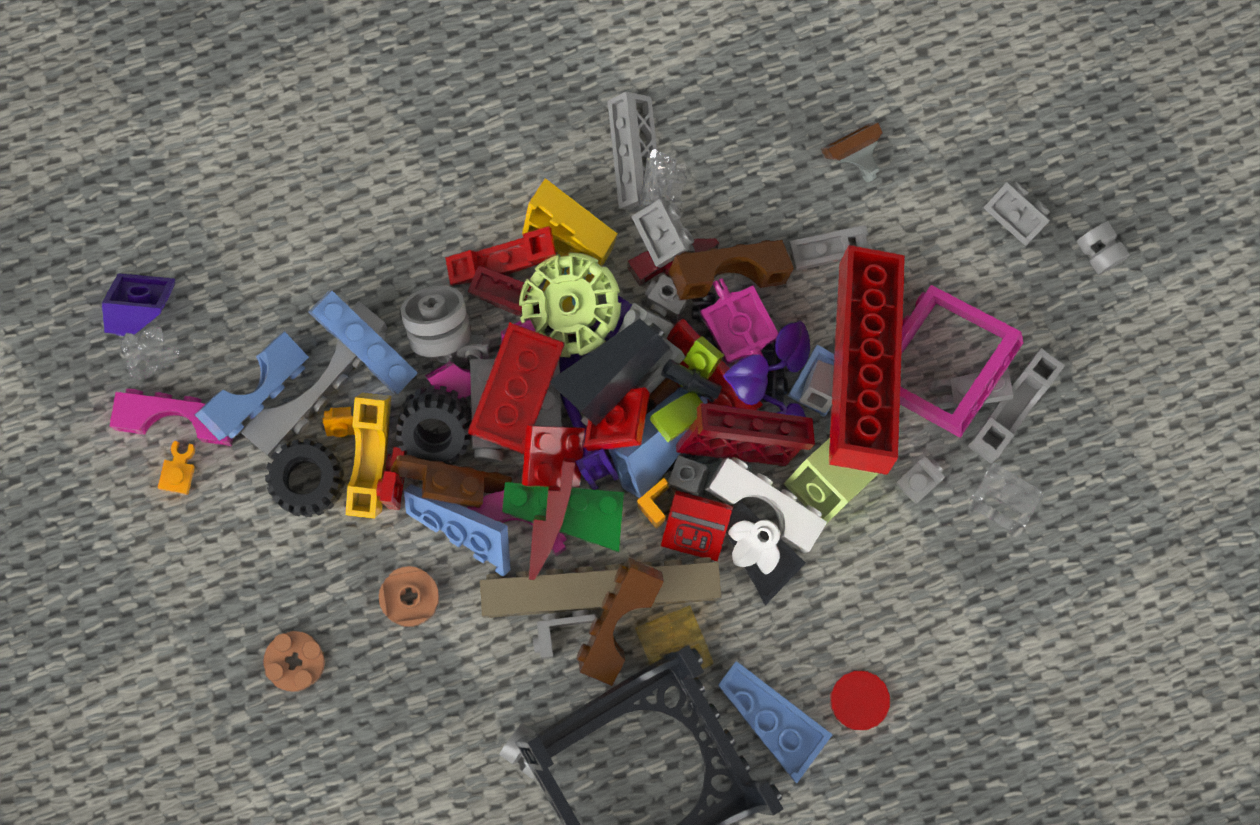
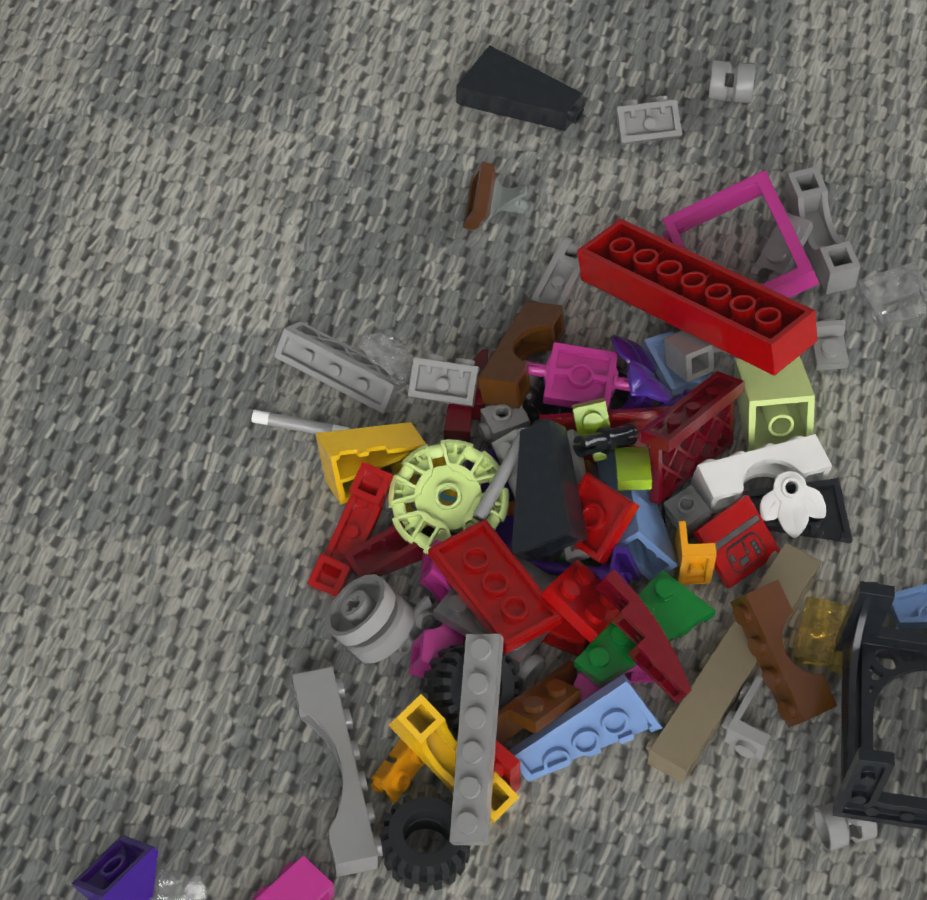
camera: 50 degrees left, 20 degrees down
medium blue arch [195,331,309,441] -> none
medium blue arch [308,291,418,394] -> none
nougat plate [379,566,440,627] -> none
none -> light grey bar [252,409,350,434]
none -> light grey plate [449,634,504,846]
none -> black slope [456,45,584,131]
none -> light grey bar [473,428,525,520]

